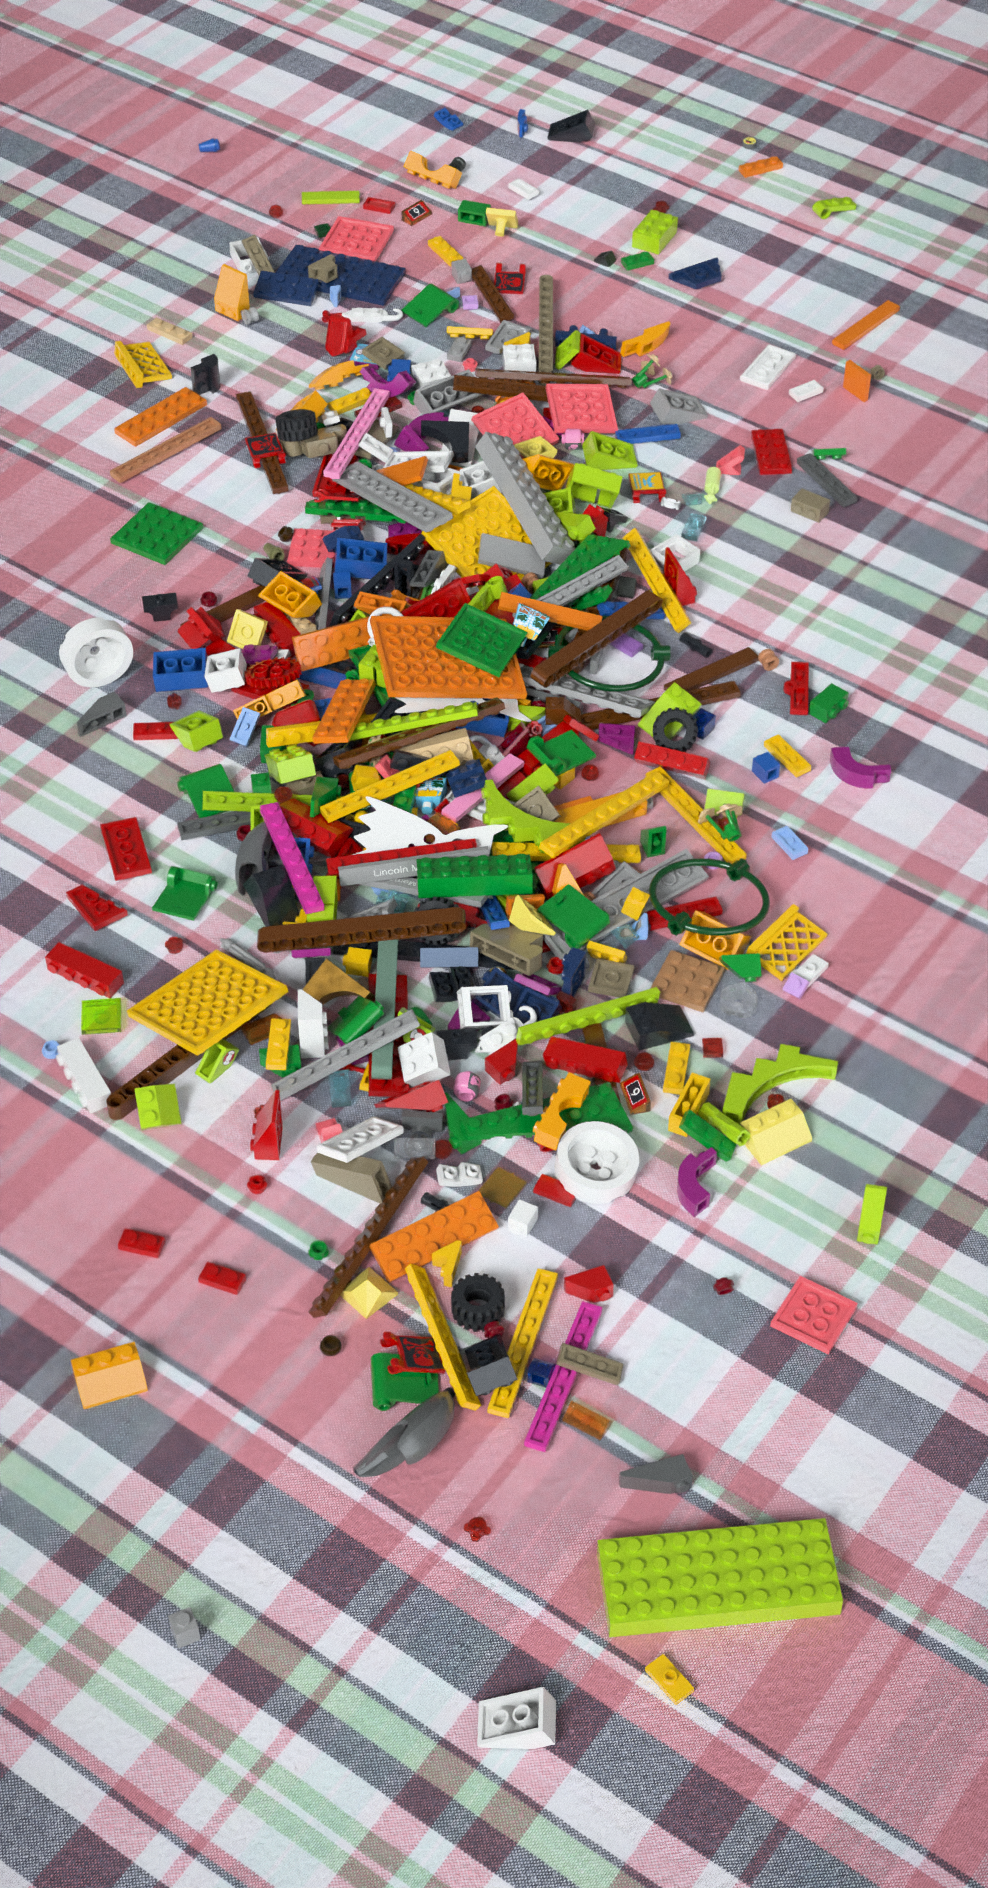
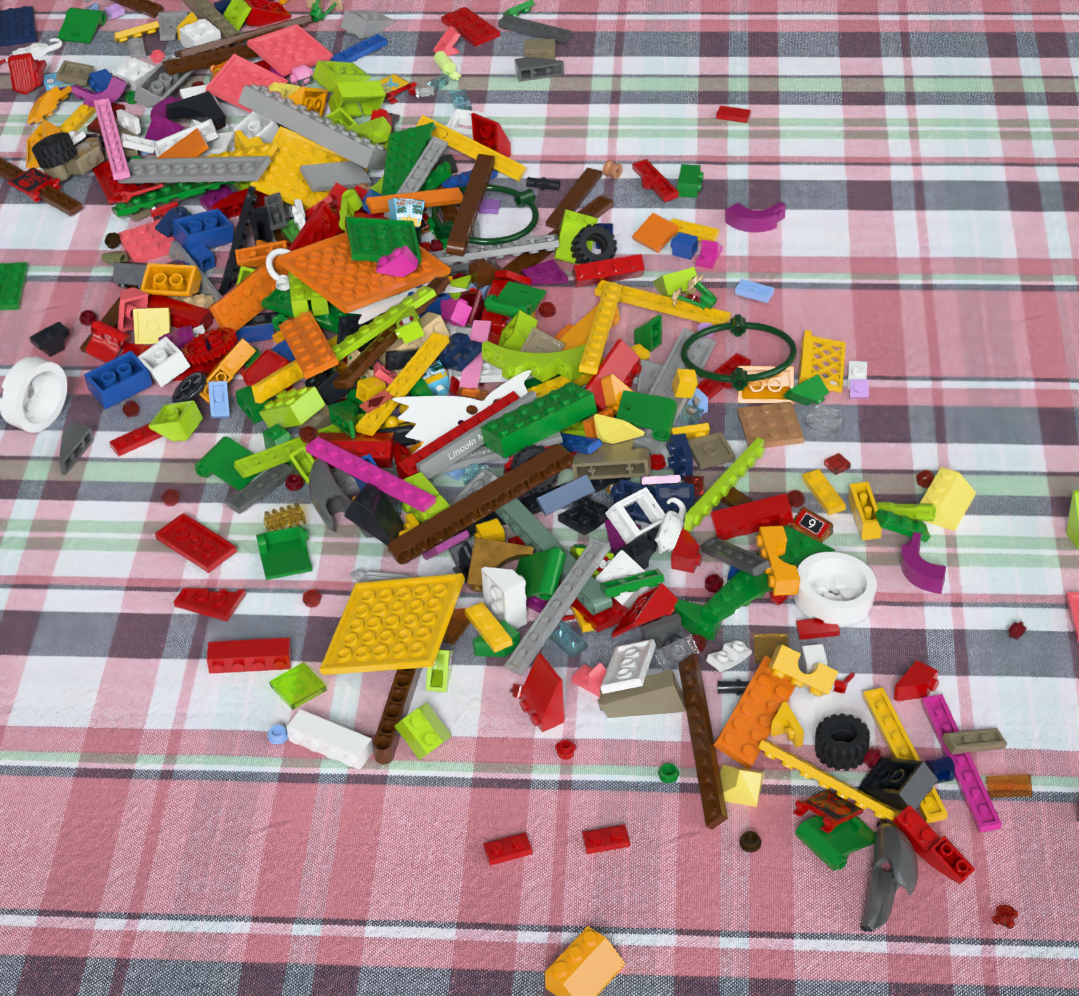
camera: 30 degrees left, 5 degrees down
bright pink head [453,1071,481,1102] -> none
black slope [625,1002,694,1051] -> none
lime arch [722,1044,838,1124] -> none
none -> coral slope [118,287,148,332]
none -> clear red plate [161,489,179,506]
none -> black plate [172,371,207,403]
none -> clear yellow piece [263,503,306,532]
none -> clear red sticker [359,390,393,413]
none -> dark pink slope [376,245,419,277]
none -> lime slope [395,306,425,344]
none -> dark pink slope [440,298,472,327]
none -> dark grey slope [515,57,564,82]
none -> green plate [600,568,665,597]
none -> orange tile [632,213,679,253]
none -> dark pink slope [696,240,723,269]
none -> red tile [716,105,751,123]
none -> yellow arch [767,645,838,697]
none -> red hand [833,673,855,694]
none -> red slope [892,805,976,884]

